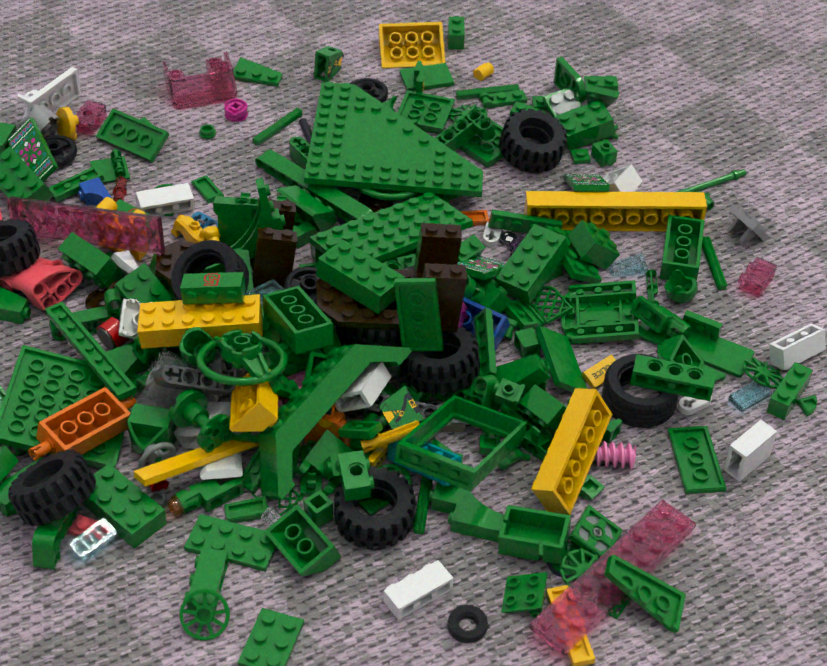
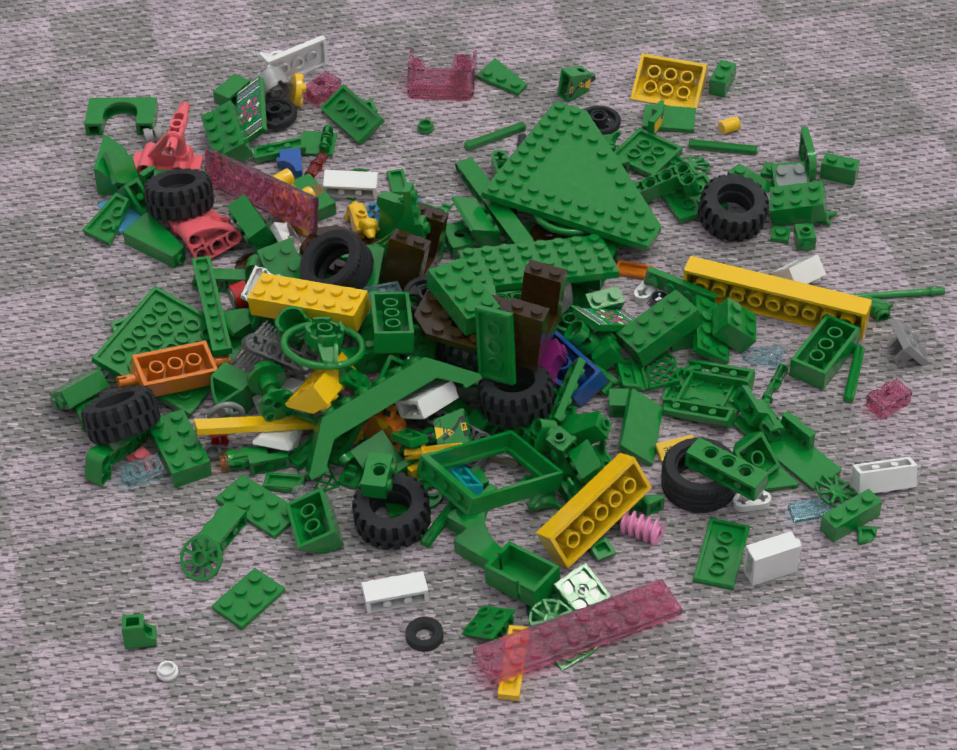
camera: 25 degrees right, 0 degrees up
green brick [180,272,246,304] -> none
dark pink wheel [224,99,248,122] -> none
green brick [303,490,333,528] -> none
green plate [479,89,527,109] -> none
green tile [564,174,609,192] -> none
green wing [585,84,620,108] -> none
green wing [604,554,686,633] -> none
green cap [664,269,698,304] -> none

